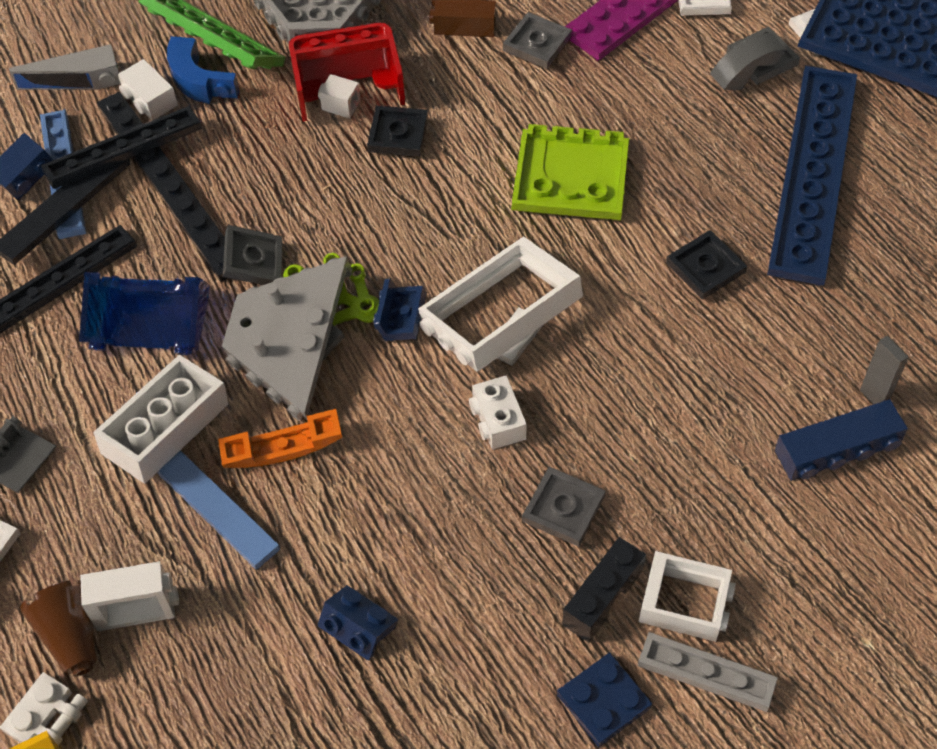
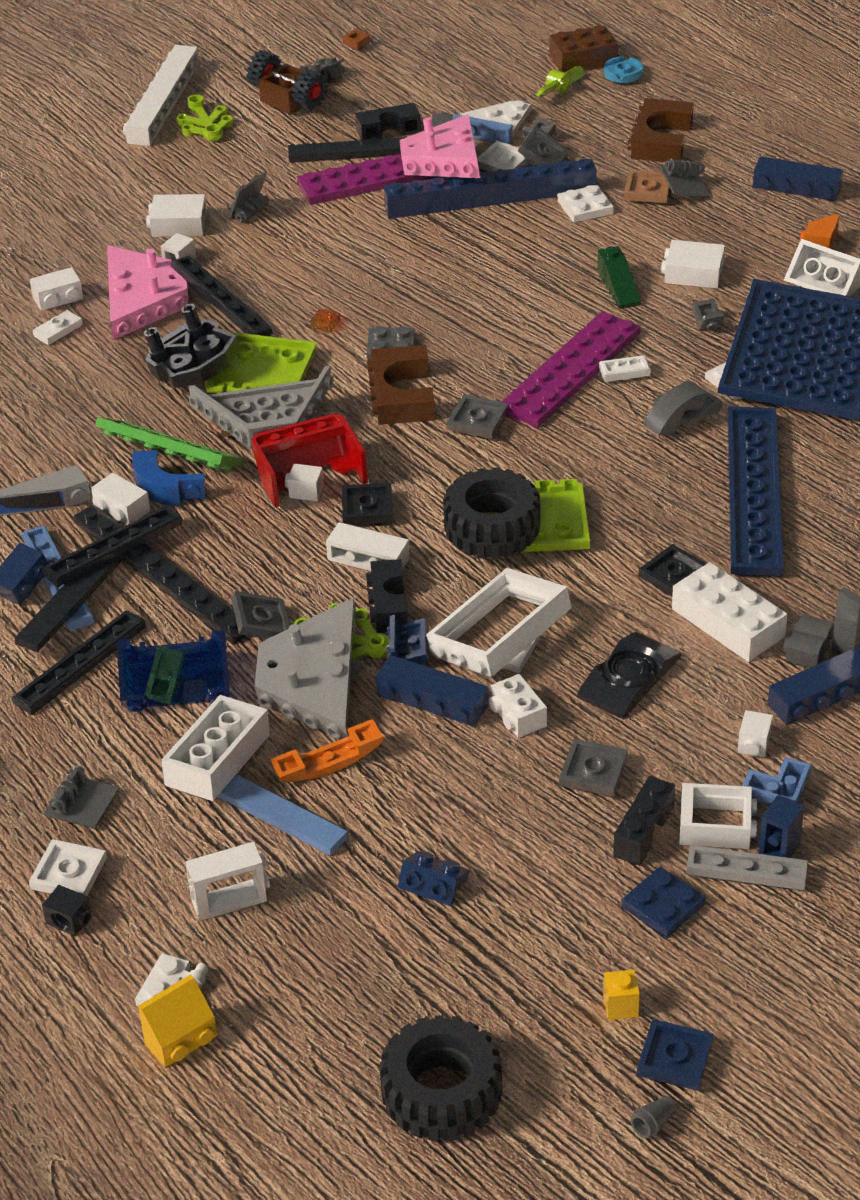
camera: 10 degrees left, 15 degrees down
reddish brown cone [20,580,97,677] -> none
none -> clear green slope [144,645,186,705]
none -> white brick [326,522,410,571]
none -> black arch [366,559,408,633]
none -> dark blue brick [376,655,489,727]
none -> black tyre [443,467,541,559]
none -> black slope [577,632,681,719]
none -> white brick [672,562,787,662]
none -> white brick [737,710,773,758]
none -> medium blue brick [742,757,812,806]
none -> dark blue brick [758,794,805,858]
none -> dark grey brick [783,614,834,667]

